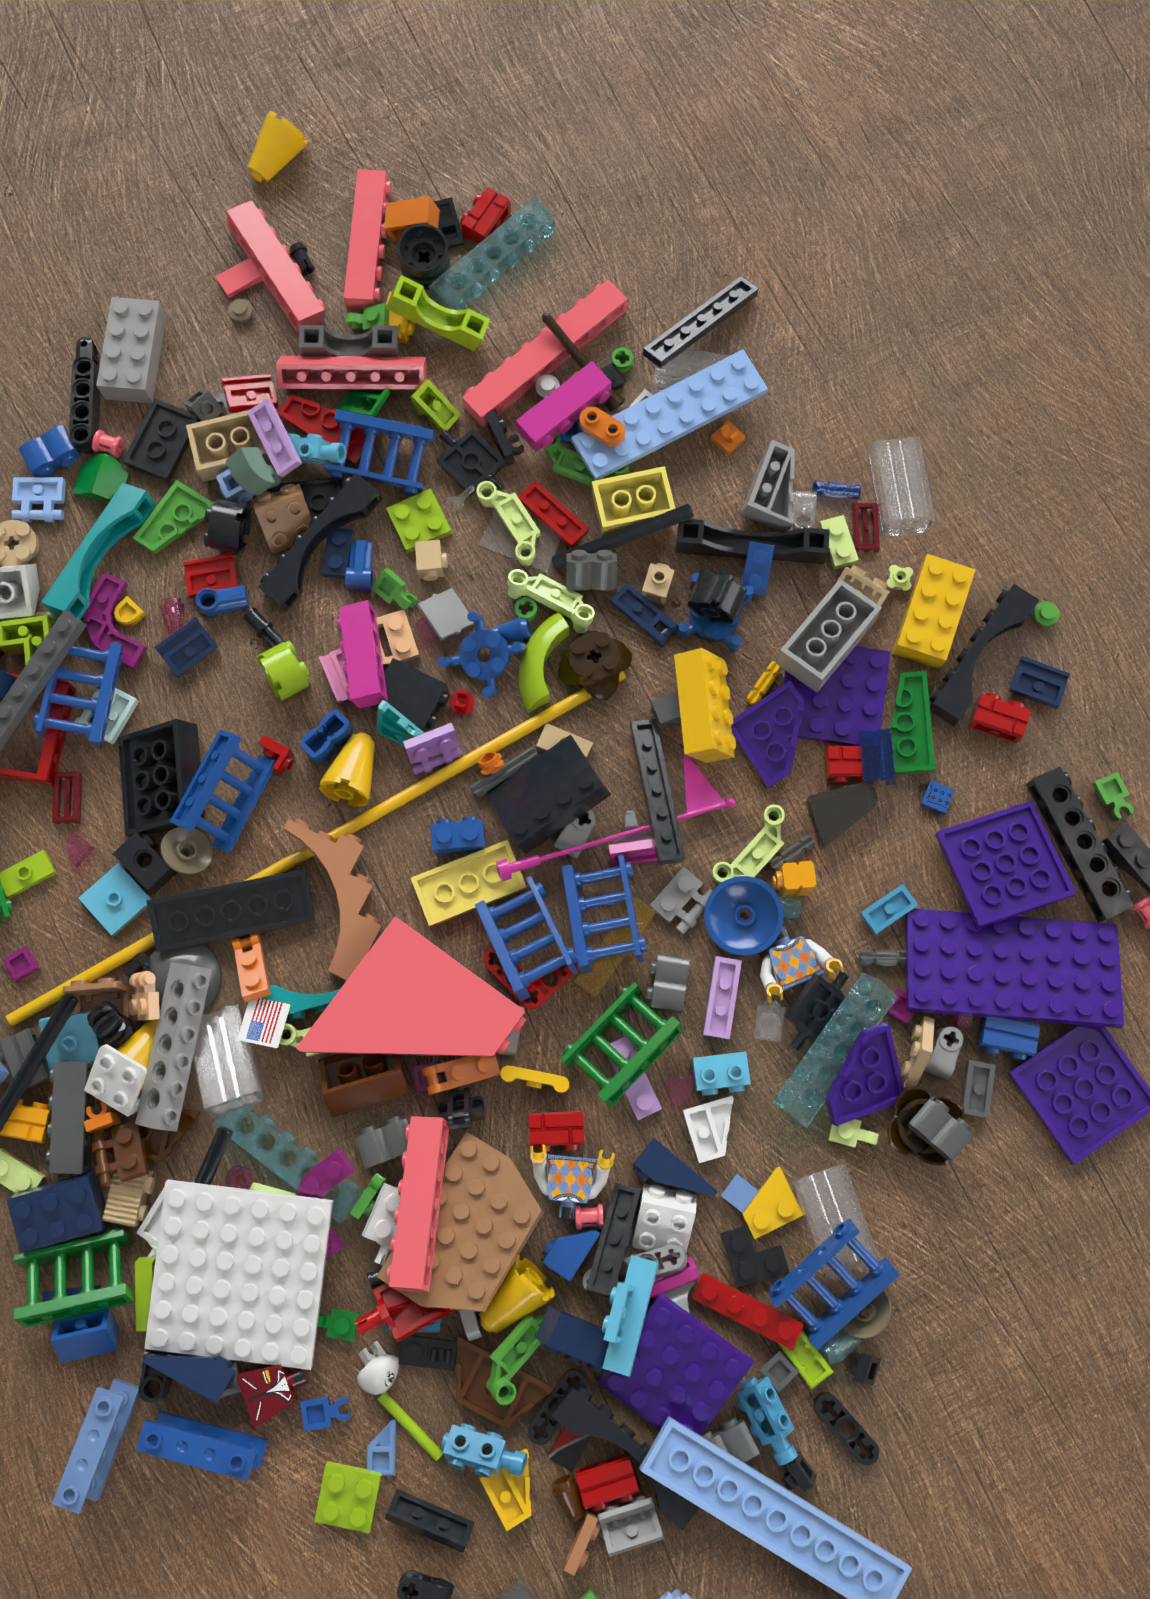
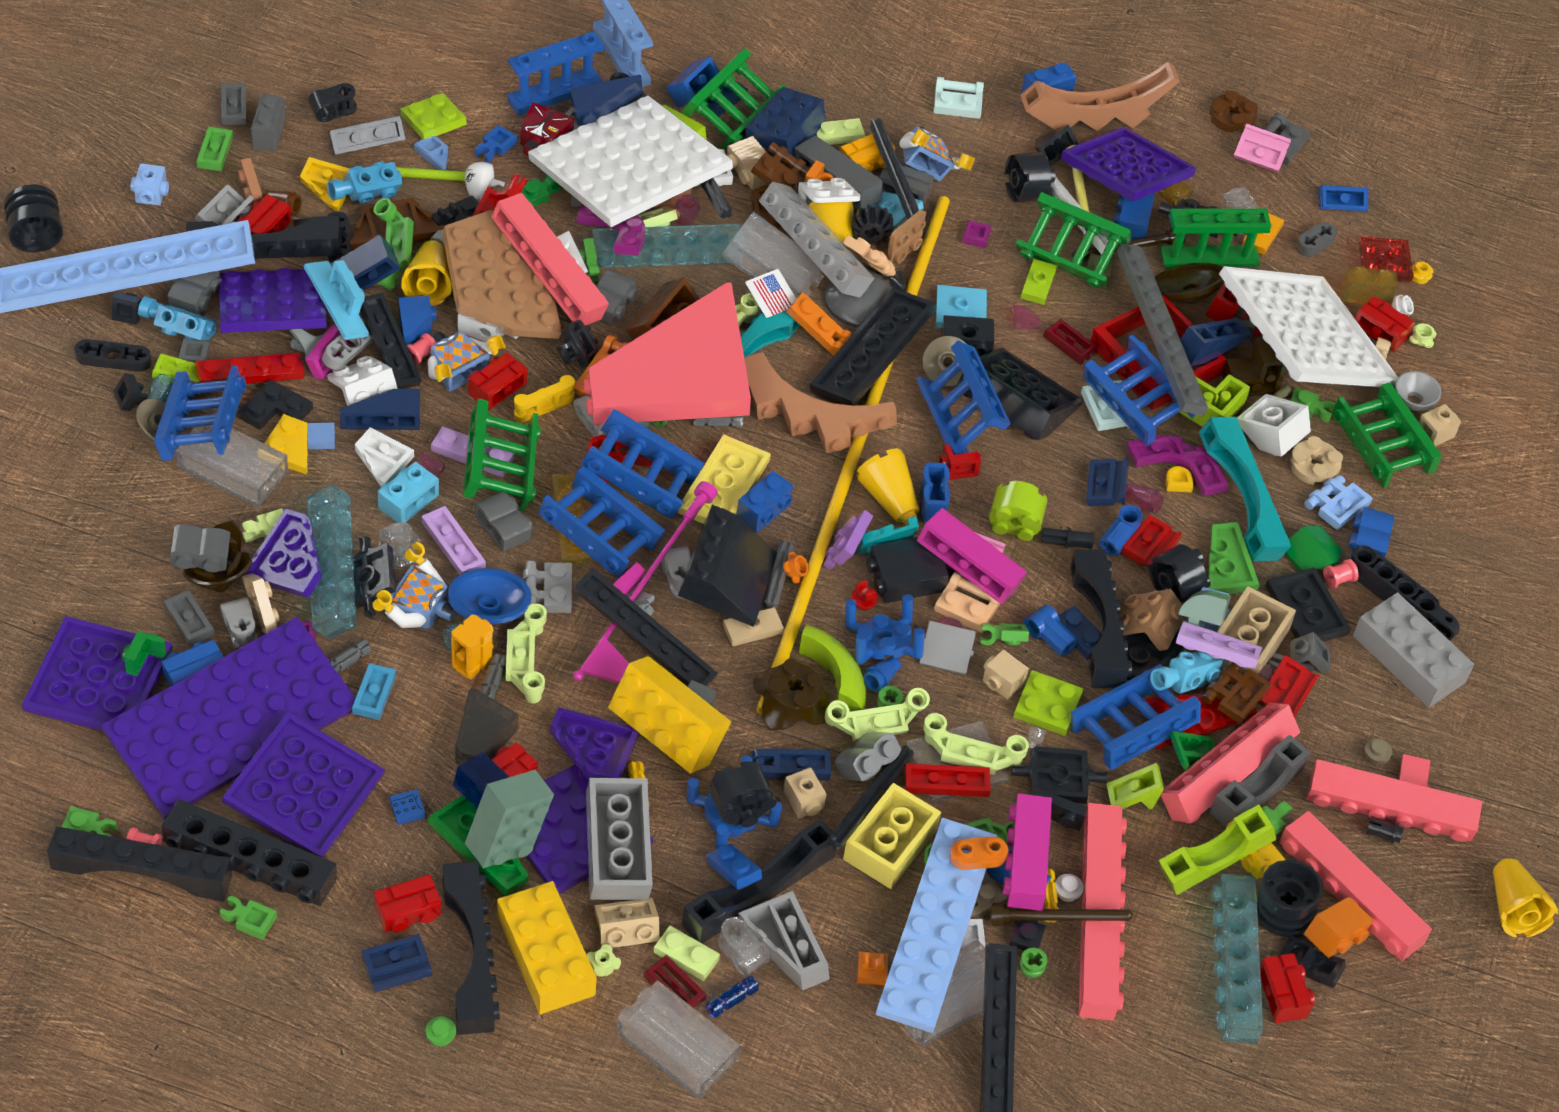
camera: 130 degrees right, 25 degrees down
none -> green bracket [122,631,166,676]
none -> sand green brick [465,770,554,868]
none -> reddish brown plate [1202,662,1272,724]

